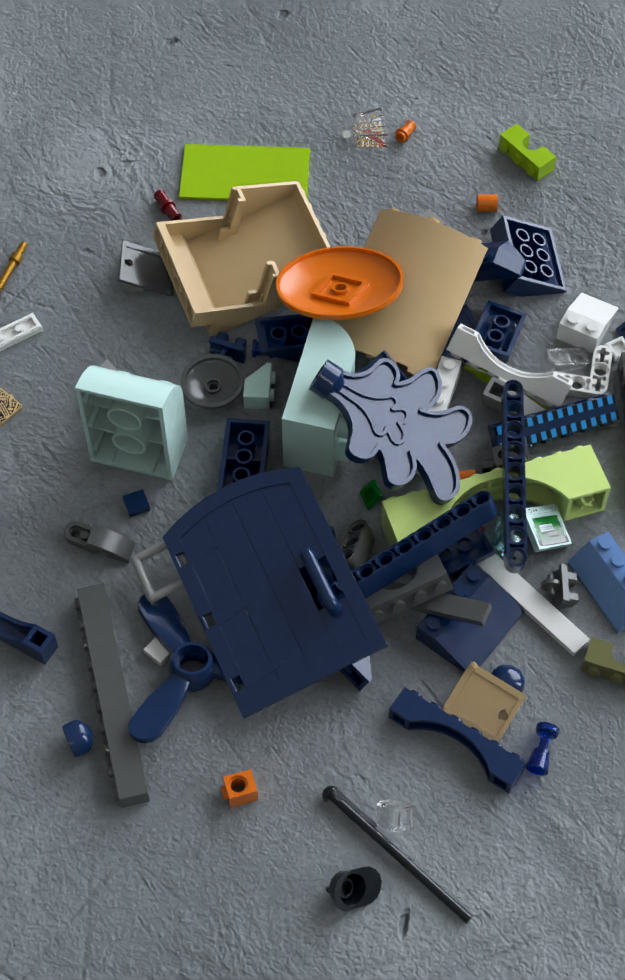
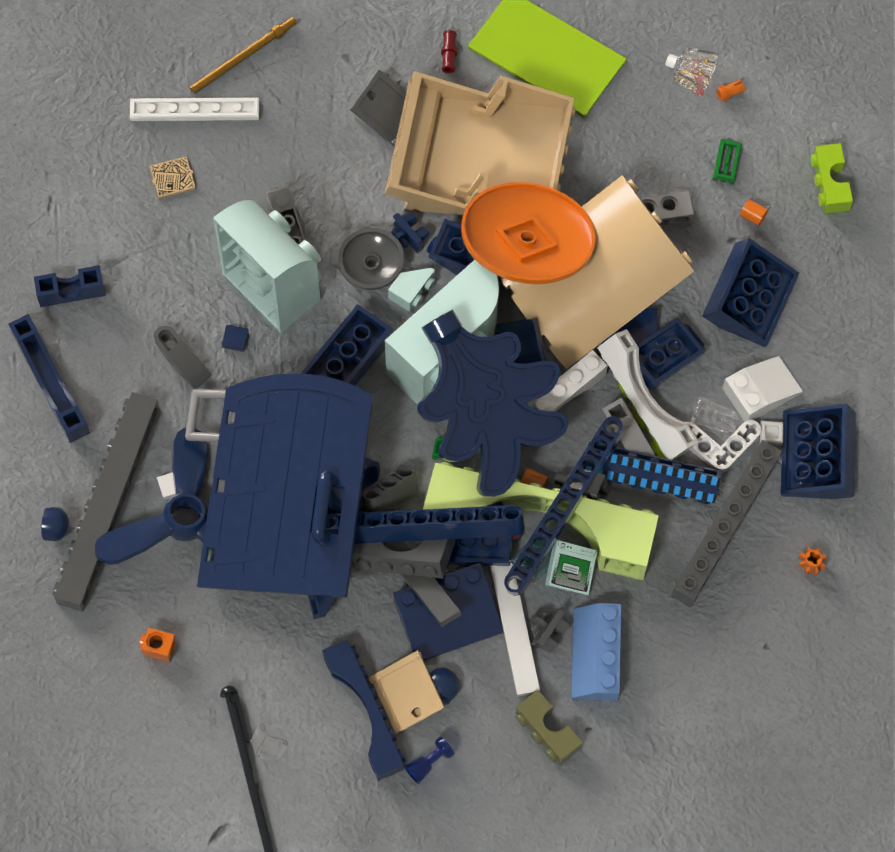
camera: 30 degrees right, 10 degrees up
black piece [325,866,382,911] -> none
dark blue wedge [474,240,526,282] -> none
none -> green tile [712,139,742,184]

